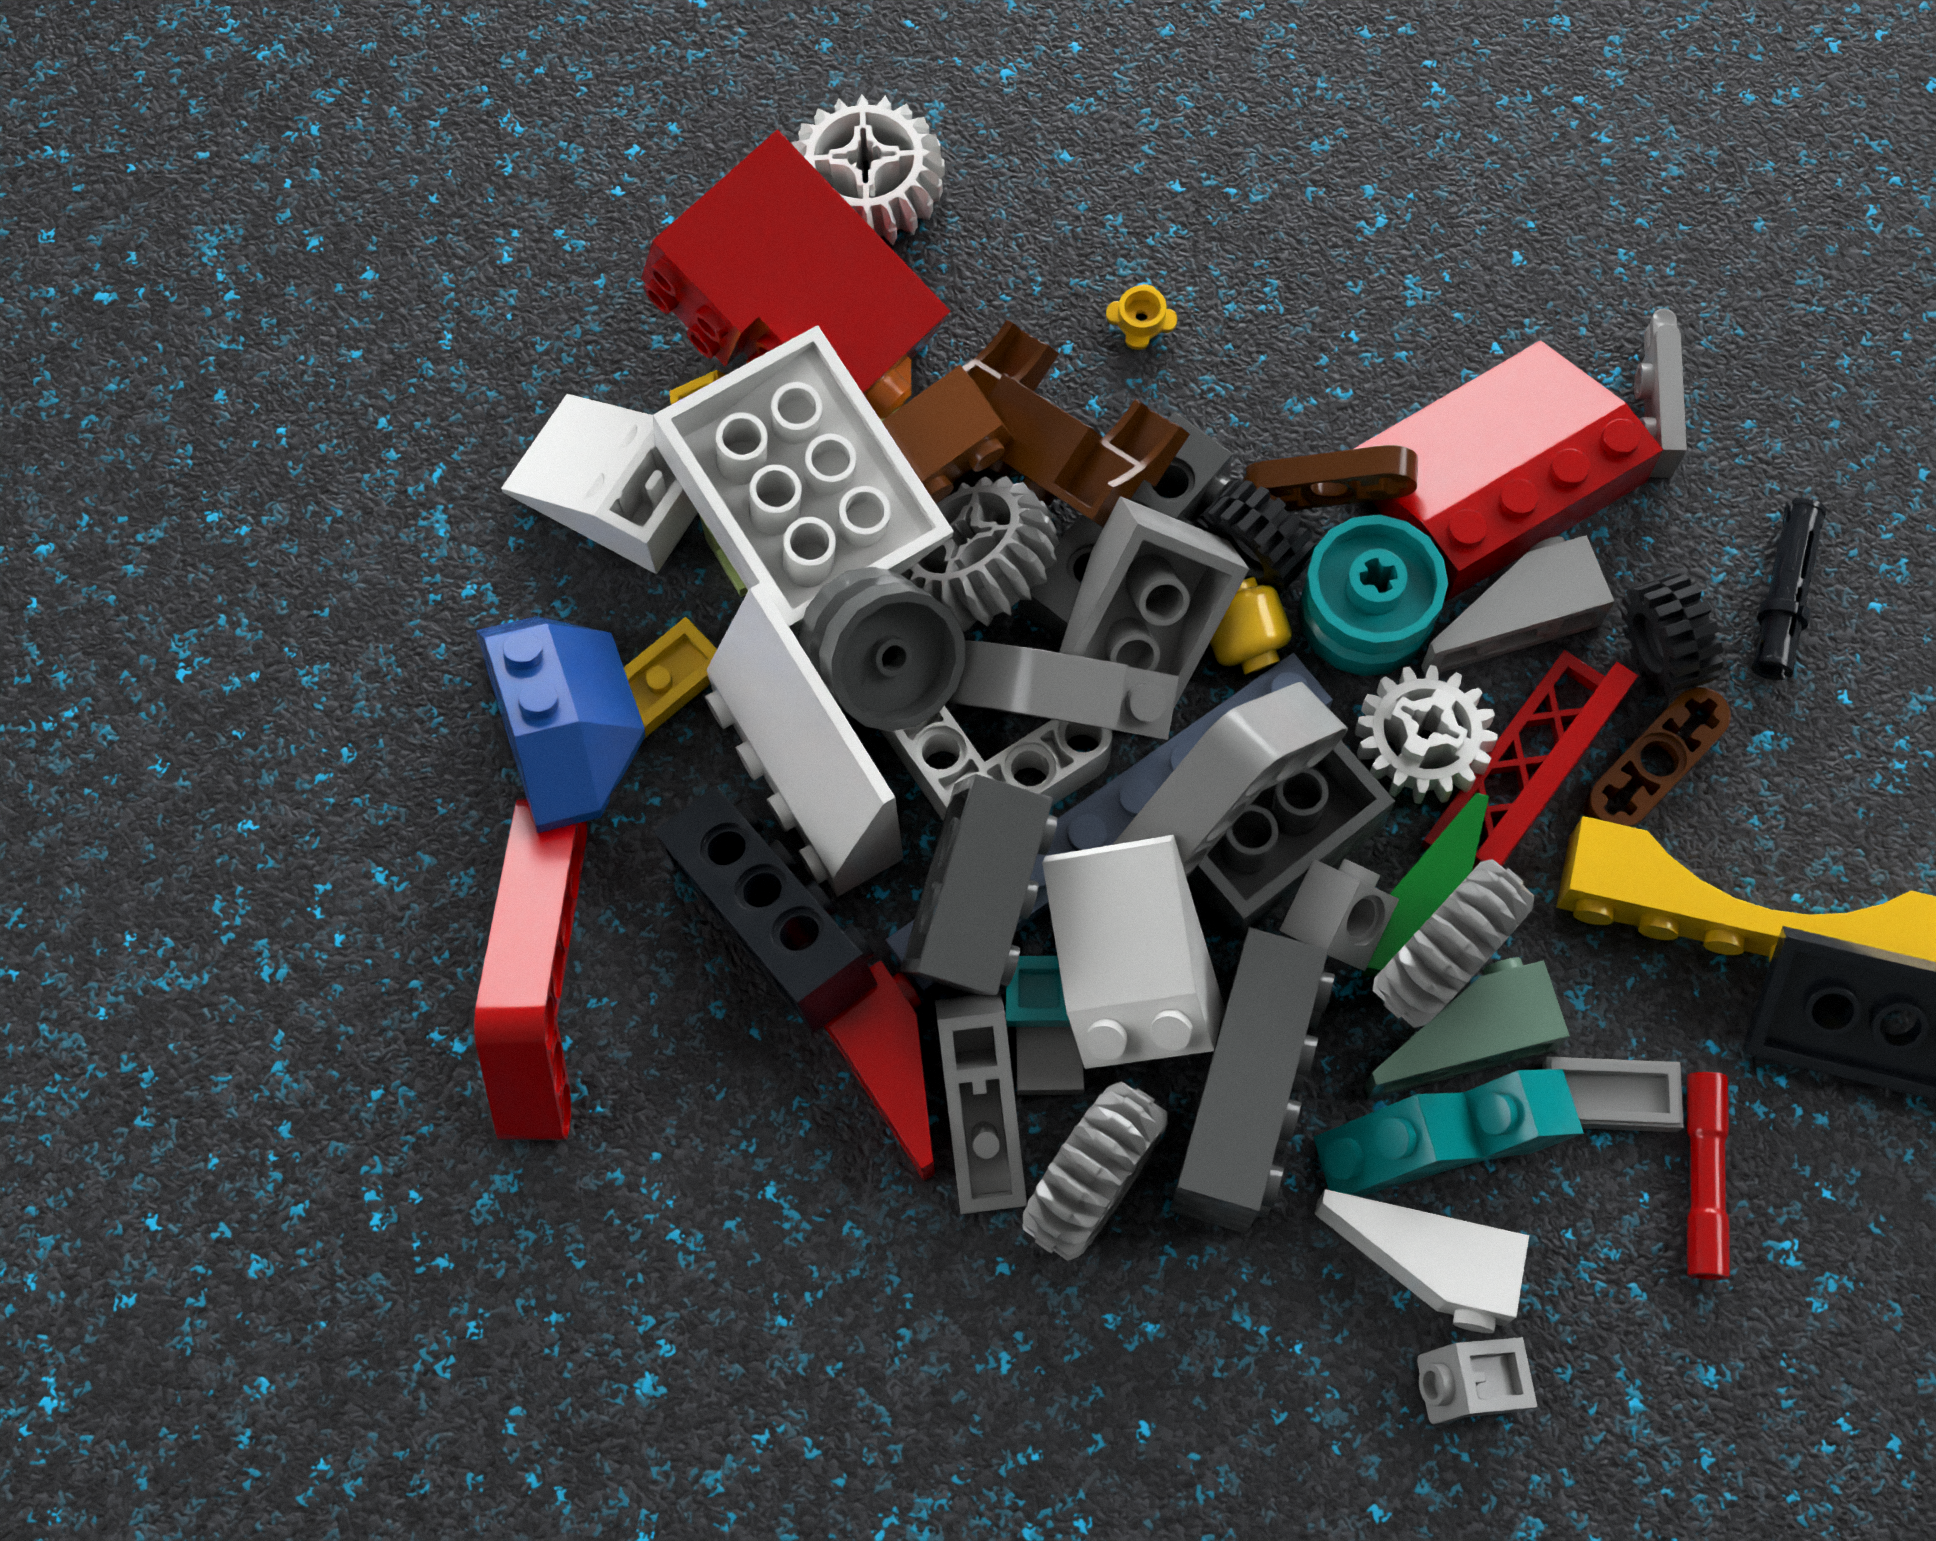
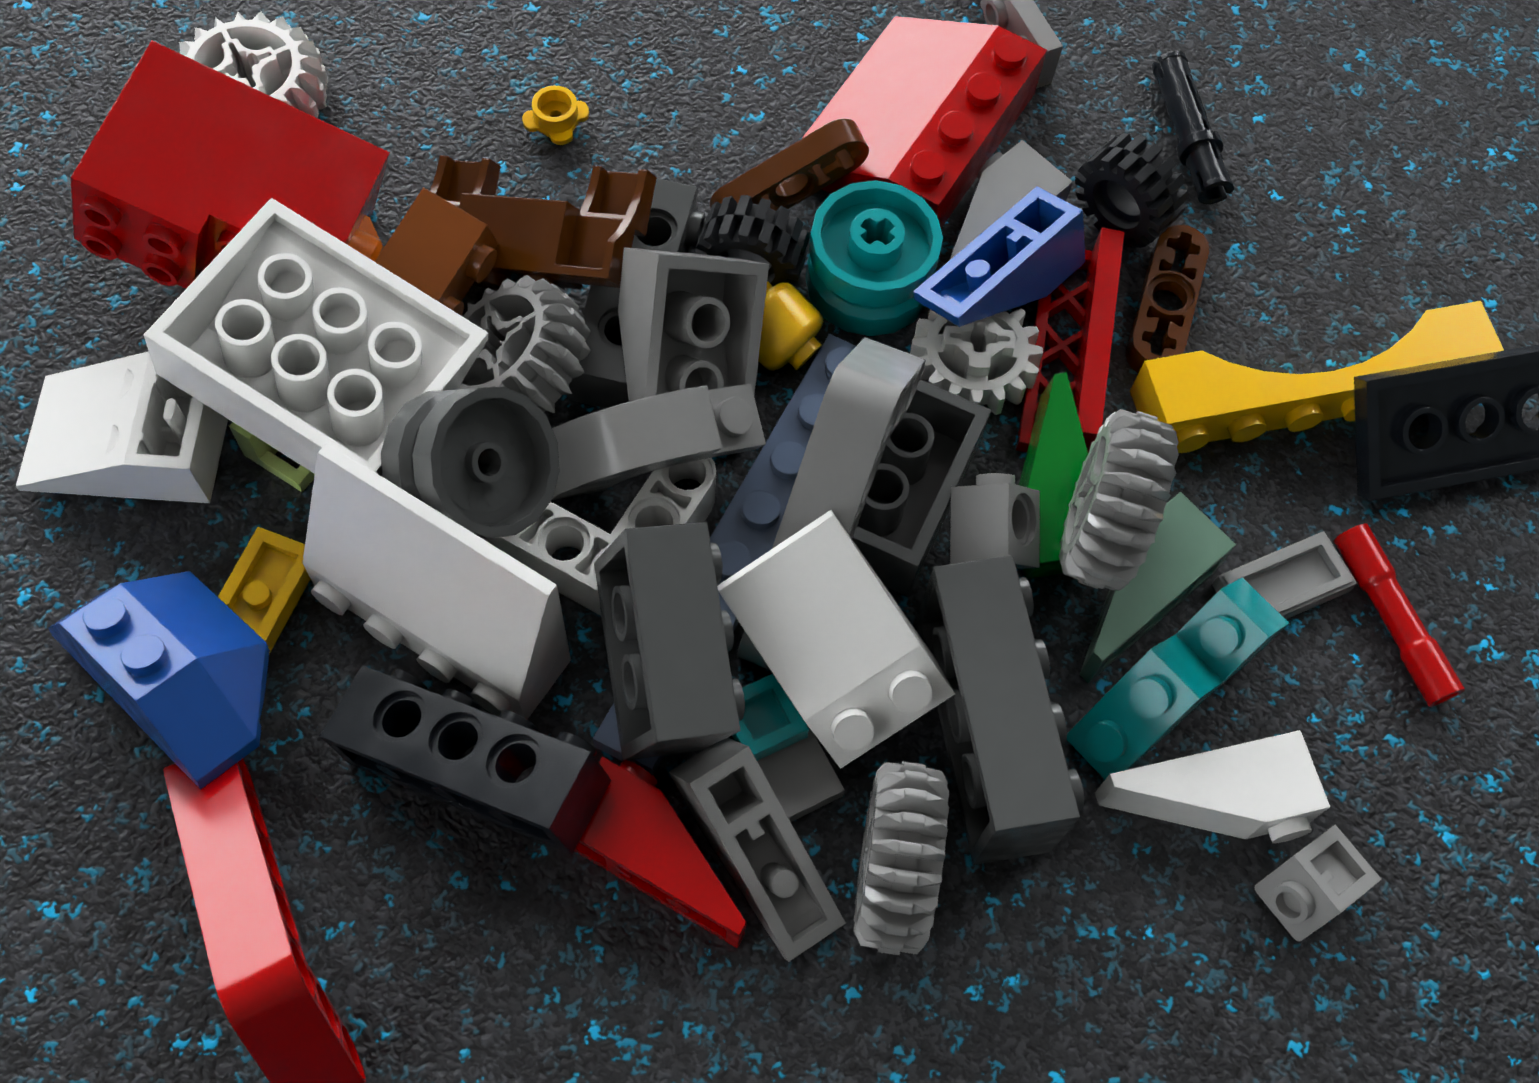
camera: 35 degrees left, 5 degrees down
none -> blue slope [913,186,1086,327]

